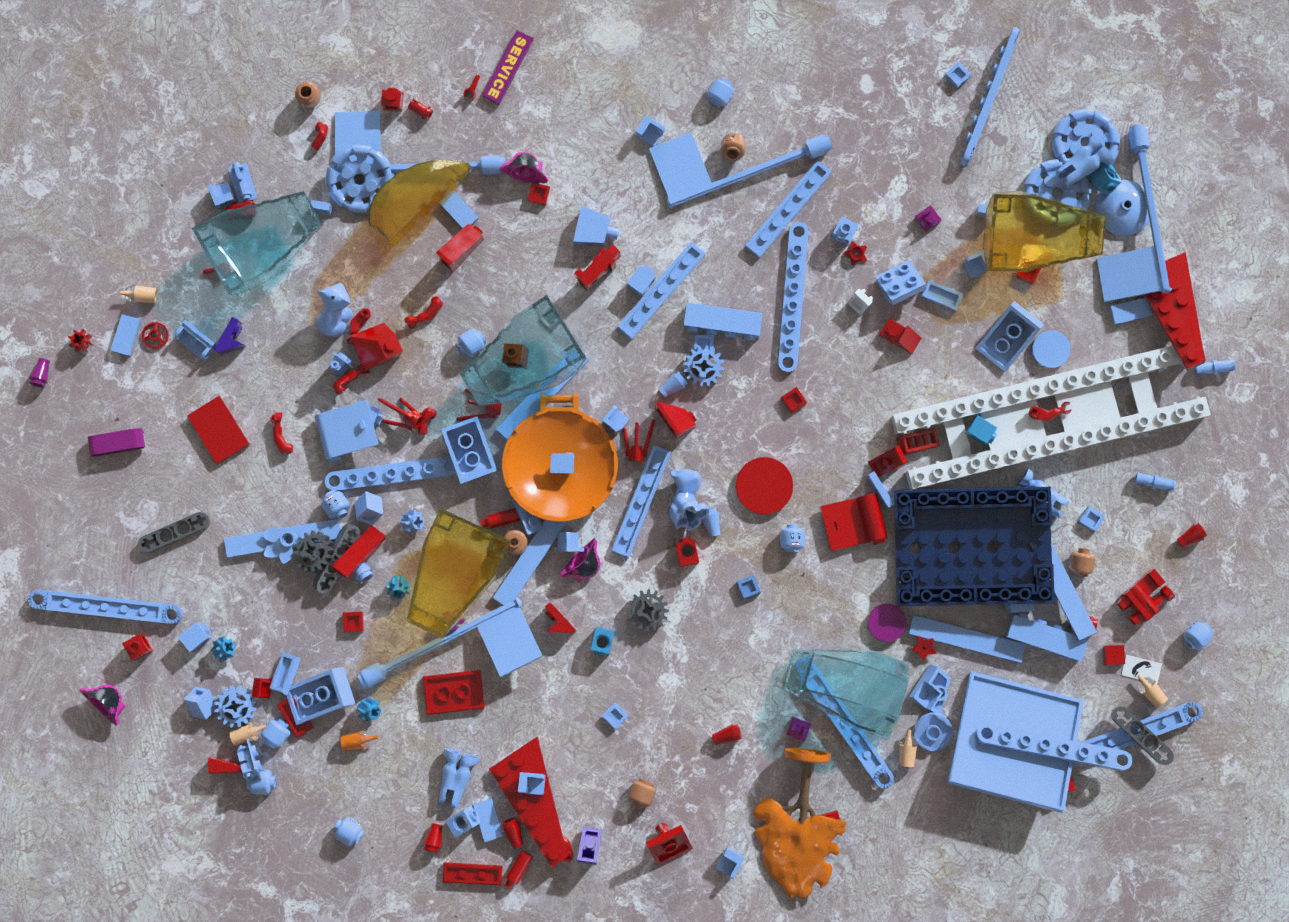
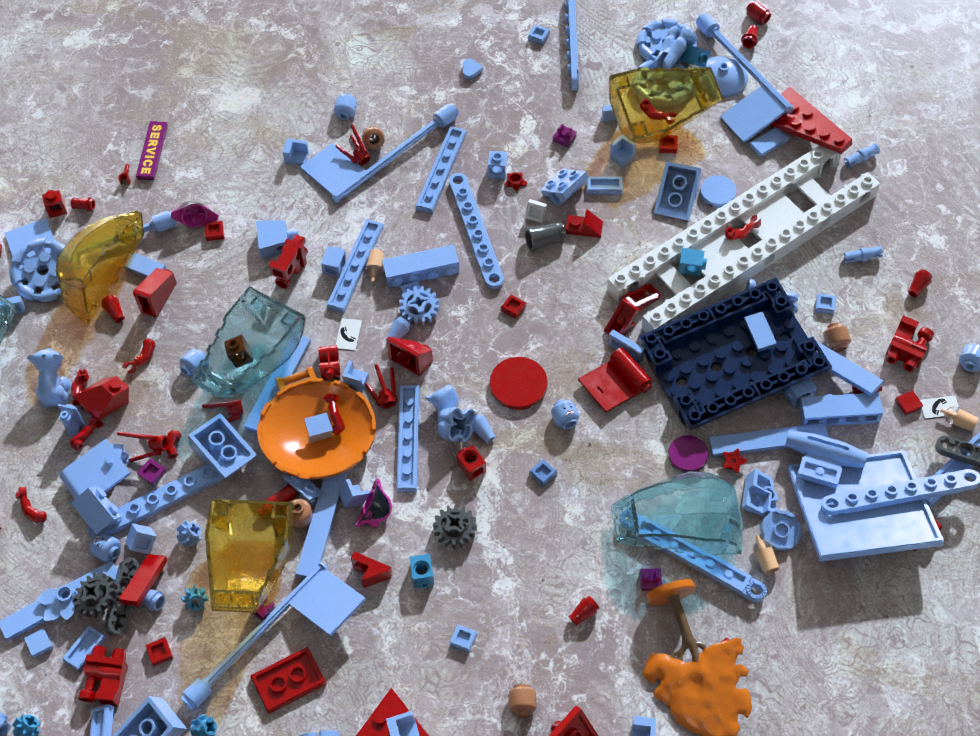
camera: 20 degrees left, 25 degrees down
none -> light blue tile [24,628,53,658]
none -> light blue tile [62,625,106,672]
none -> light blue brick [71,486,121,535]
none -> red hips [77,645,128,707]
none -> red cone [101,295,125,323]
none -> magenta tile [137,458,166,486]
none -> red beam [318,345,341,380]
none -> red arm [323,393,345,435]
none -> red plant [335,124,371,166]
none -> white sticker [336,318,362,350]
none -> piece [365,249,384,283]
none -> light blue tile [462,59,483,80]
none -> dark grey plant [524,222,566,252]
none -> red arm [640,99,677,124]
none -> red cone [741,25,758,49]
none -> light blue tile [744,311,777,352]
none -> red brick [746,1,771,25]
none -> light blue plate [785,431,868,489]

